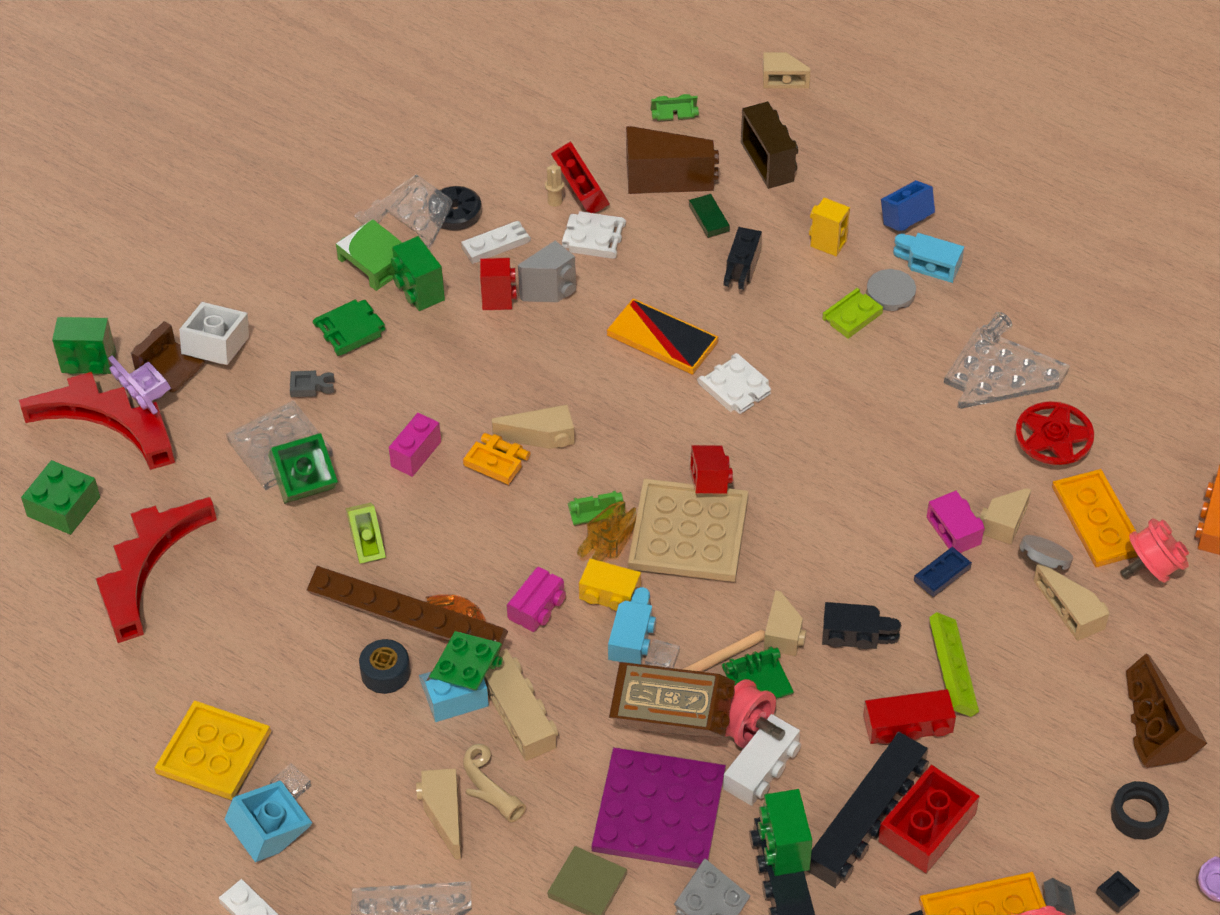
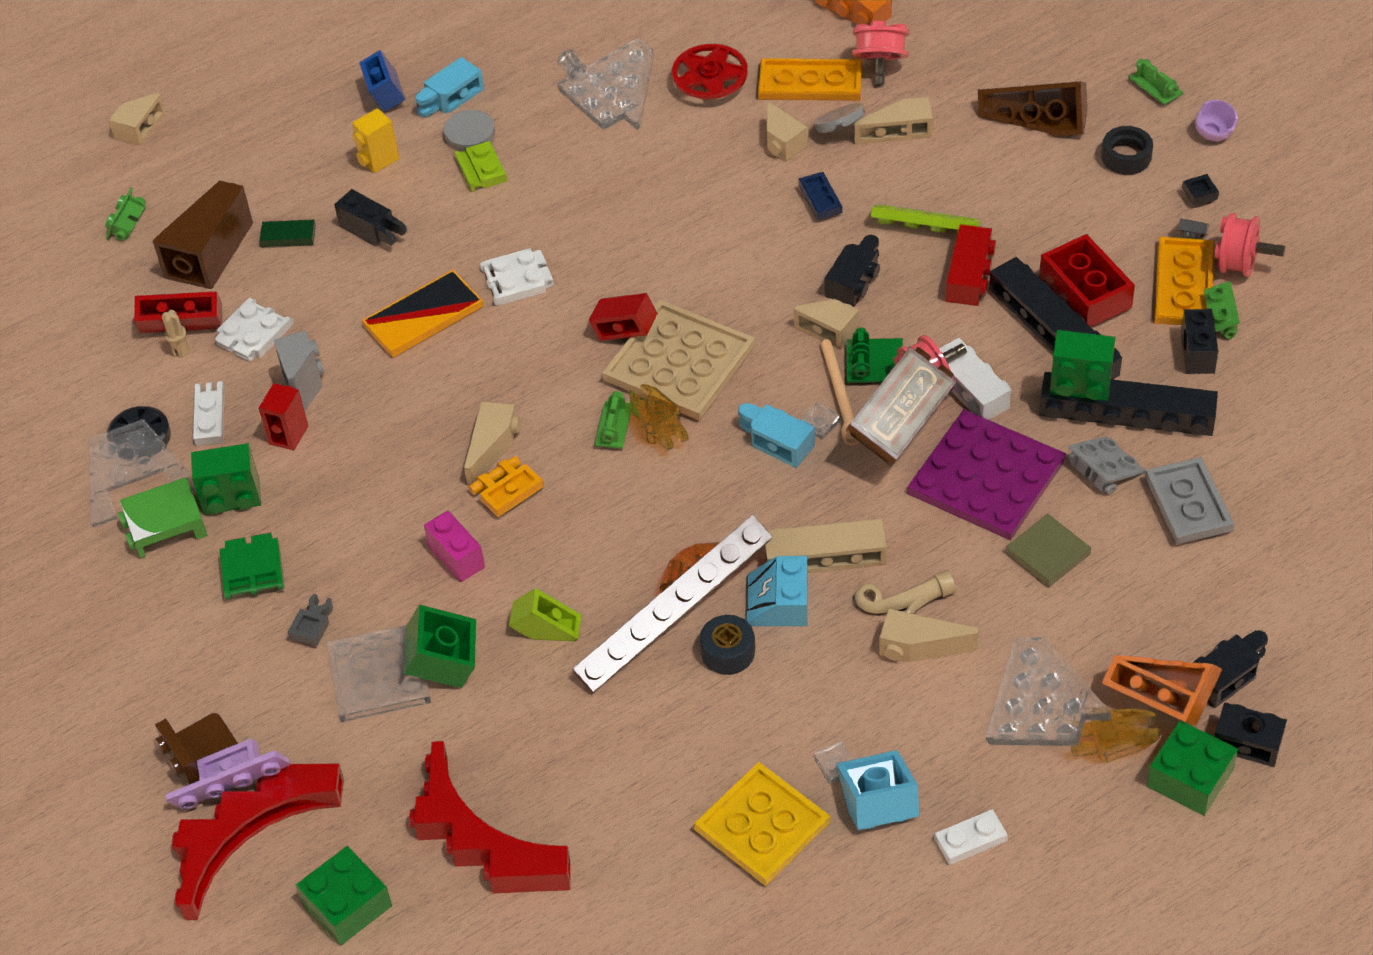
camera: 65 degrees left, 0 degrees up
green brick [52,317,116,374] -> none
white brick [179,302,249,365] -> none
green hinge [429,631,503,691] -> none
dark pink brick [507,566,566,632] -> none
yellow brick [579,558,641,611] -> none
dark brown piece [741,101,798,189] -> none
dark pink brick [926,490,985,553] -> none

